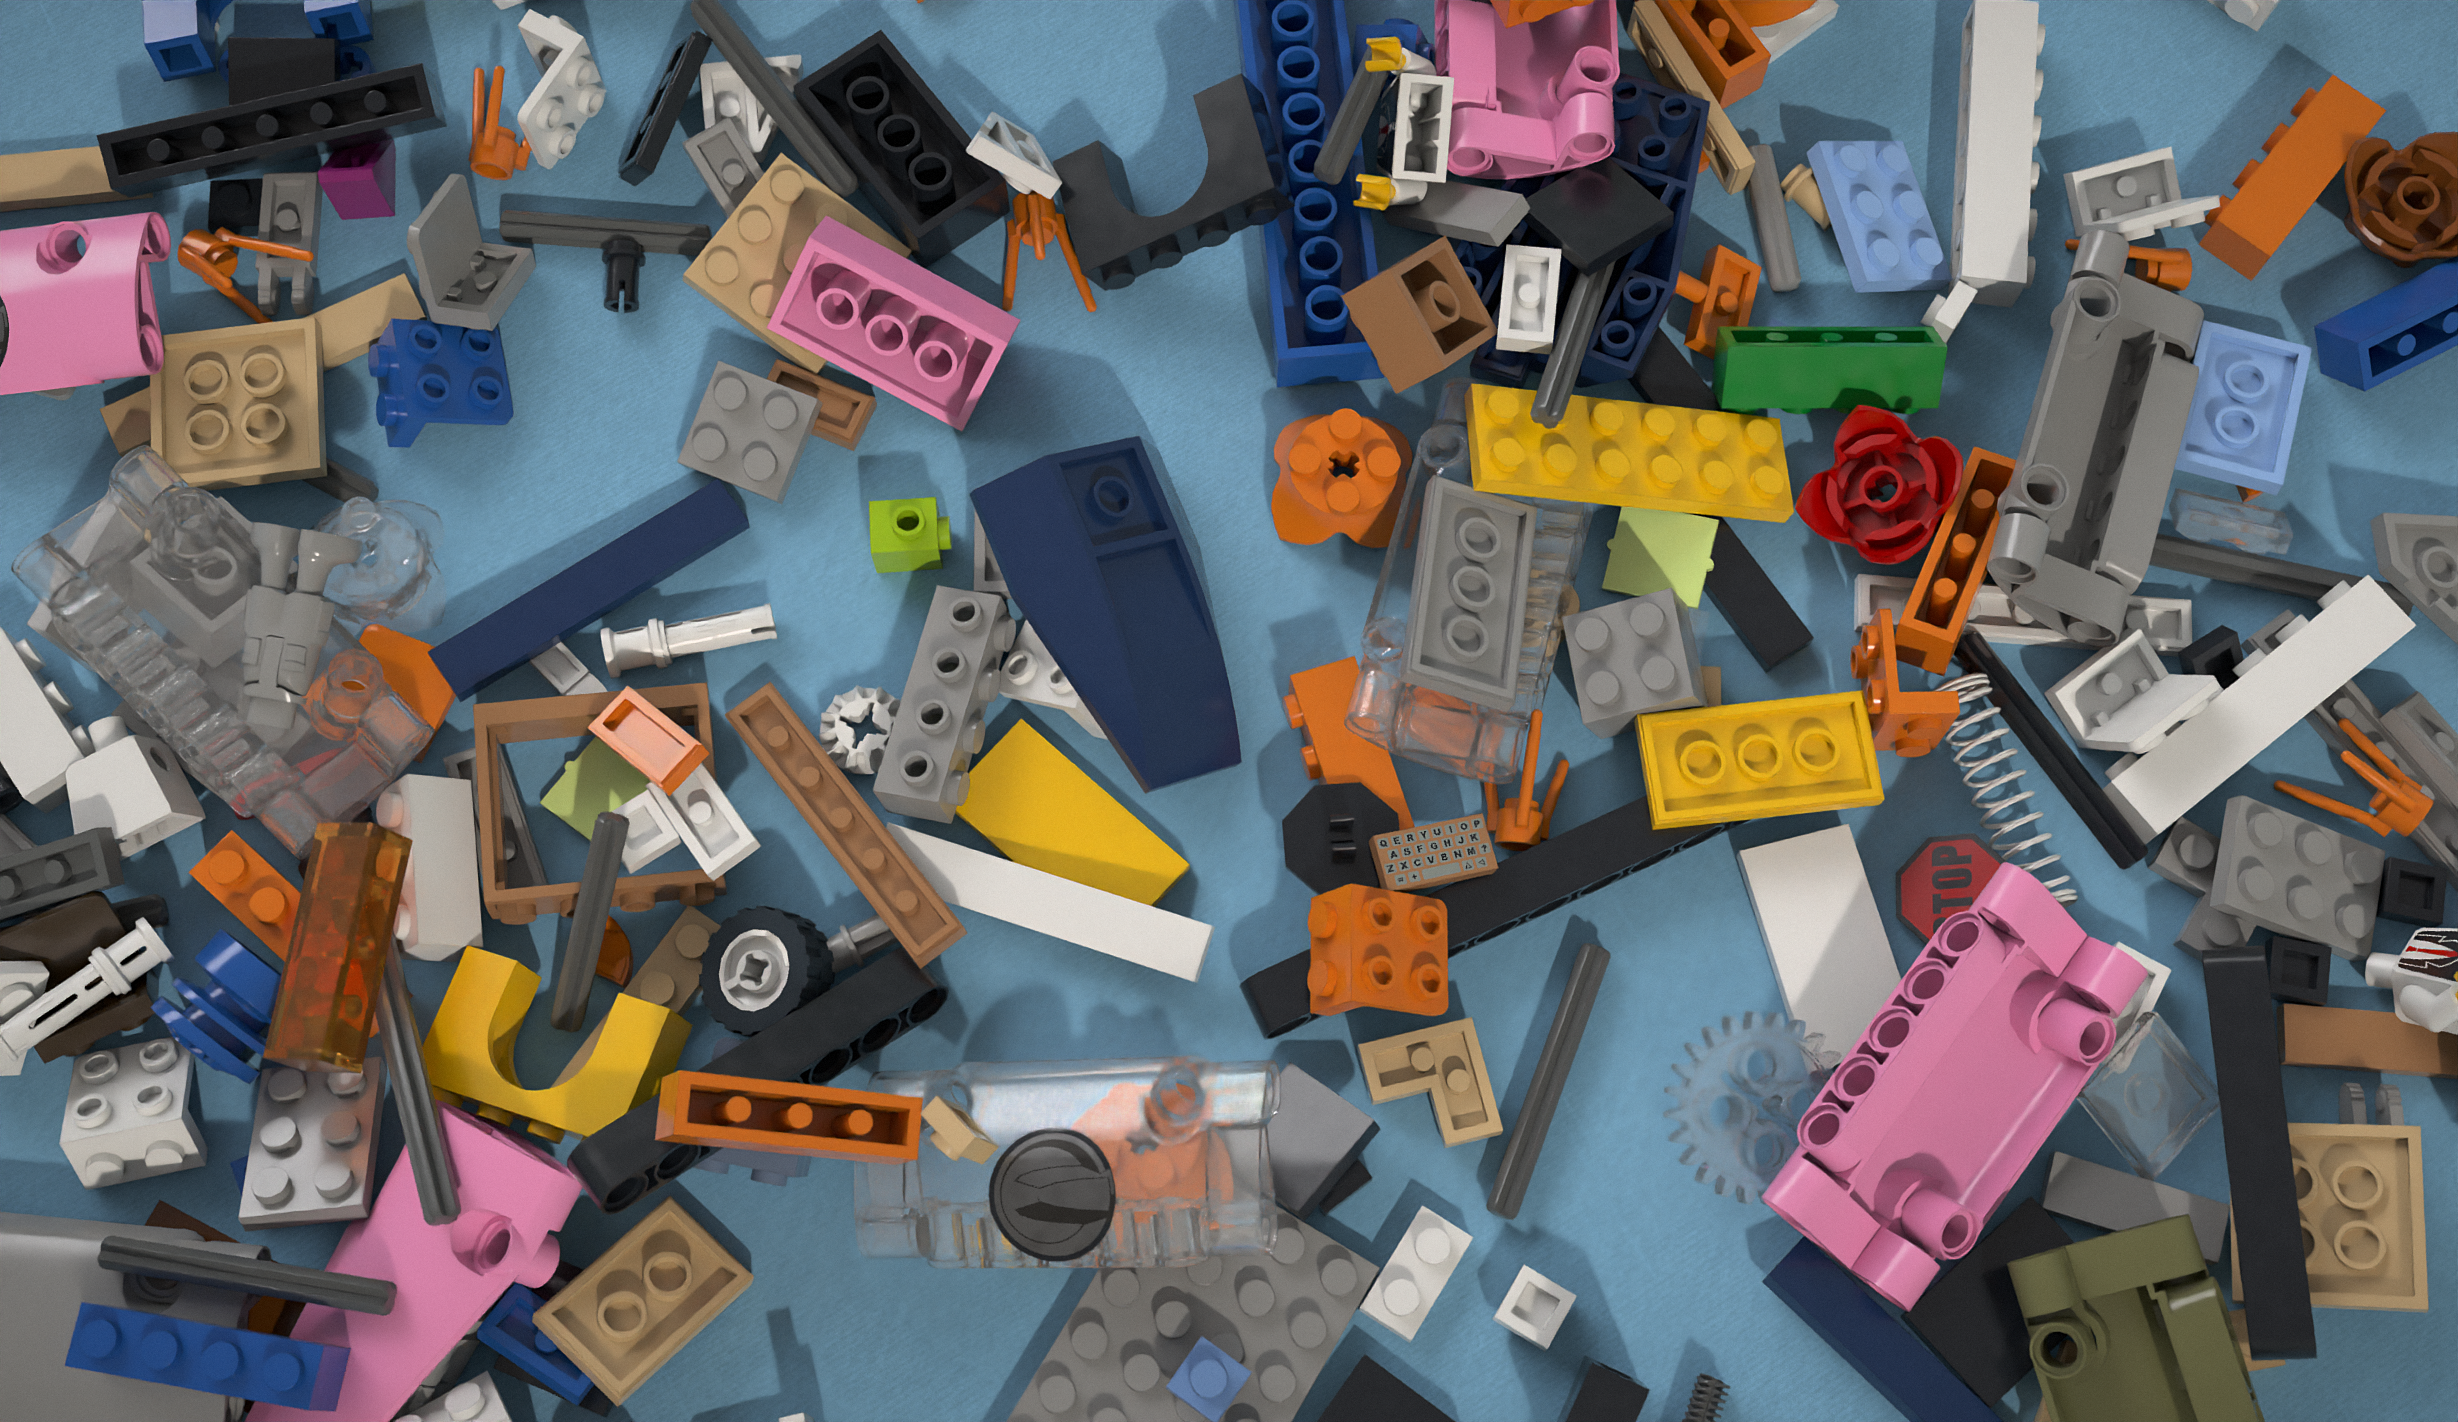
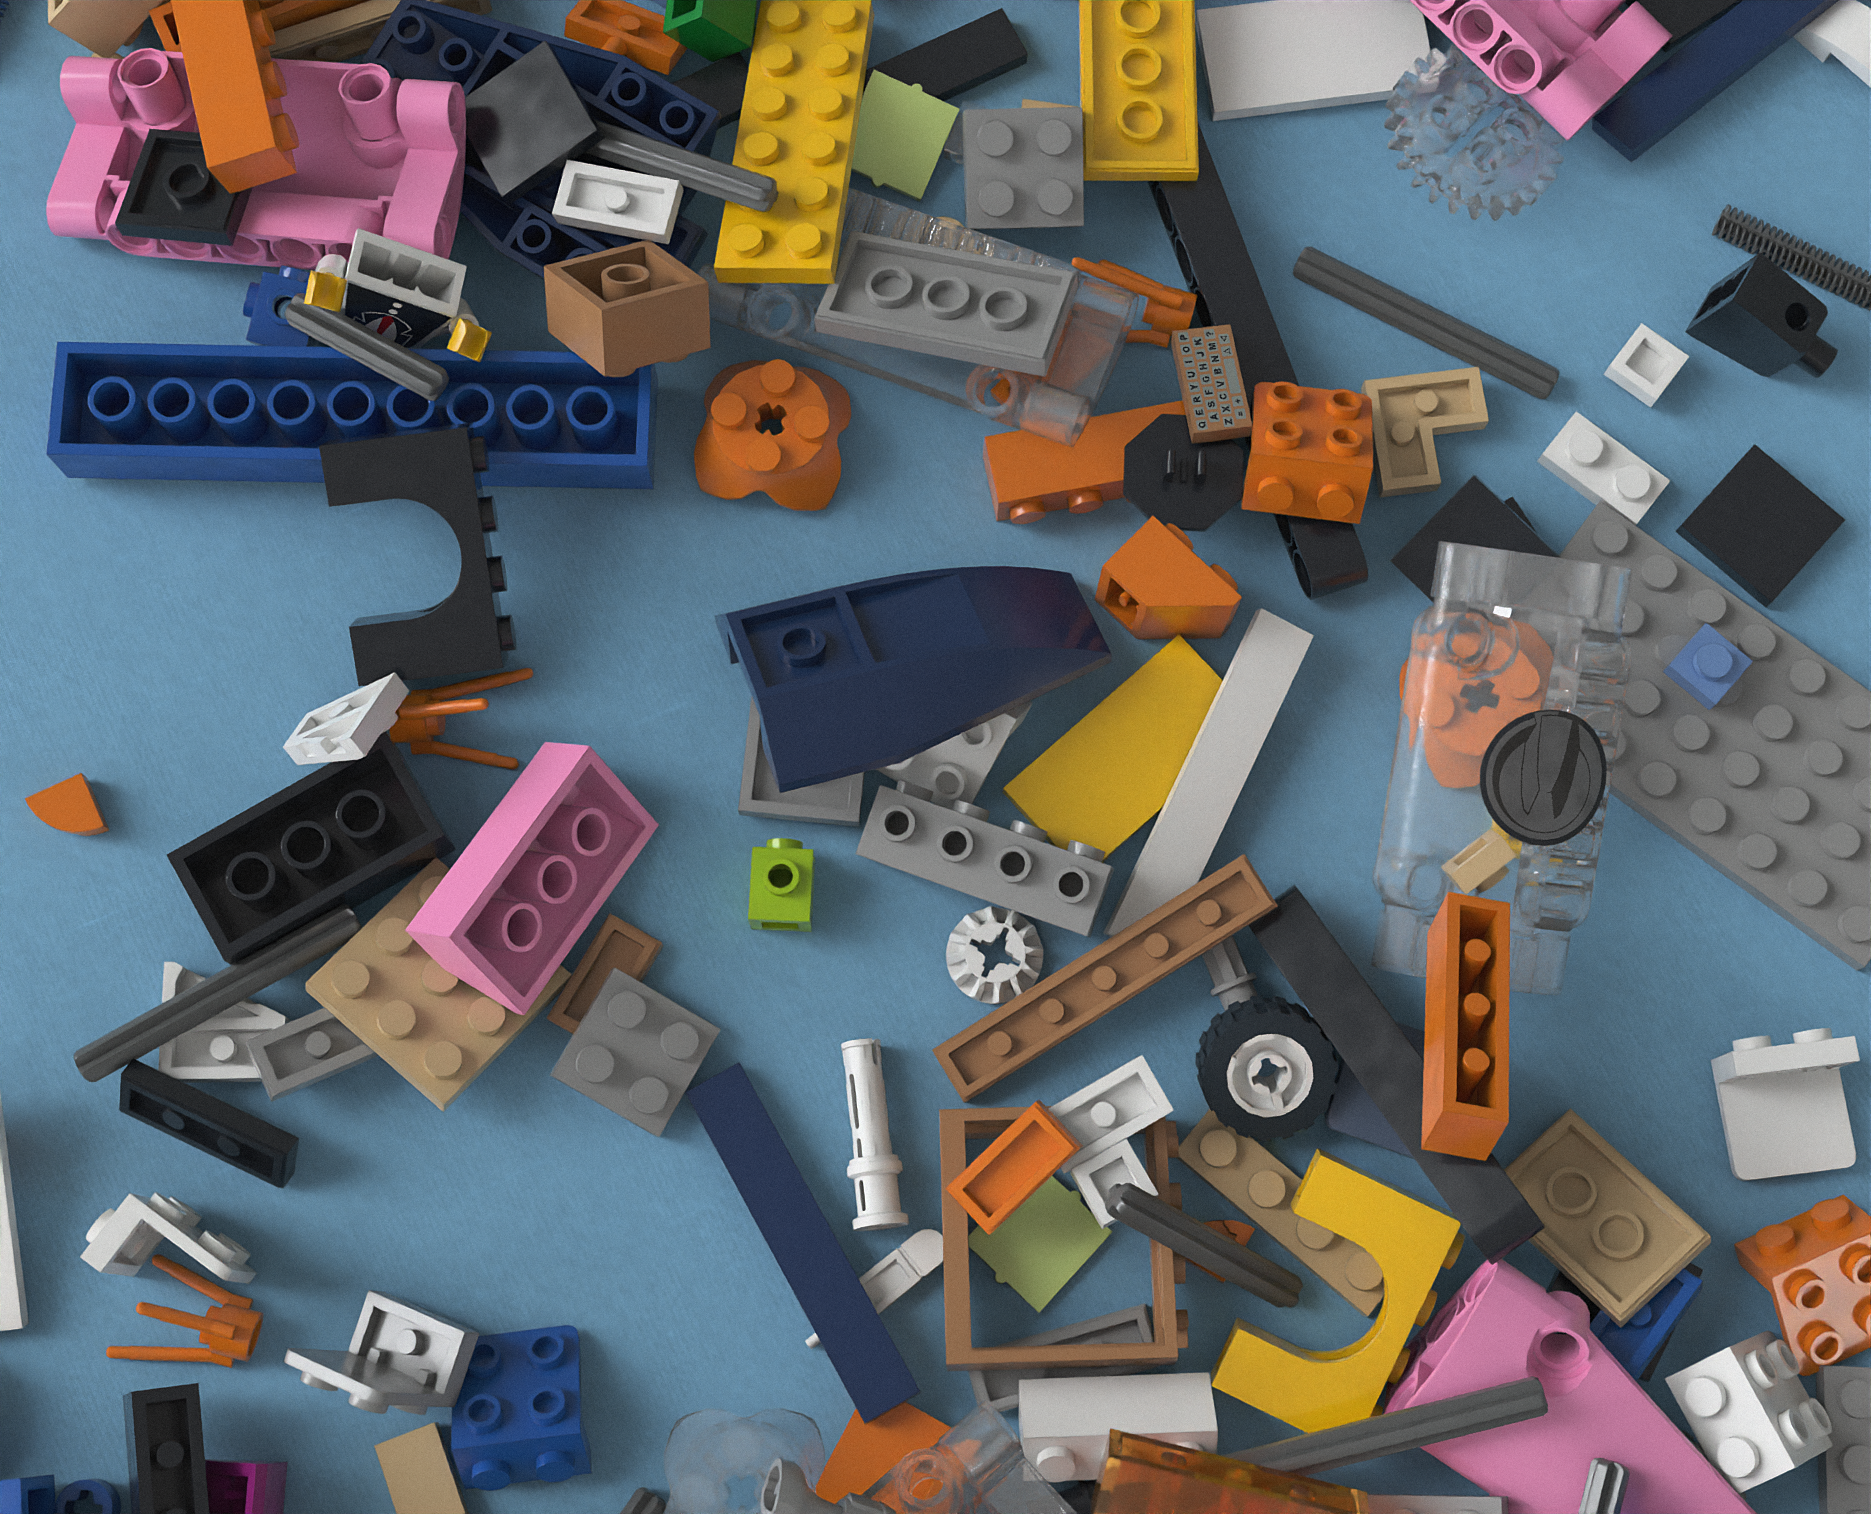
camera: 85 degrees left, 5 degrees up
dark grey axle [499,210,713,256] -> none
black pin [602,240,646,313] -> none
light grey tile [1381,181,1530,247] -> none
none -> orange slope [1094,516,1242,639]

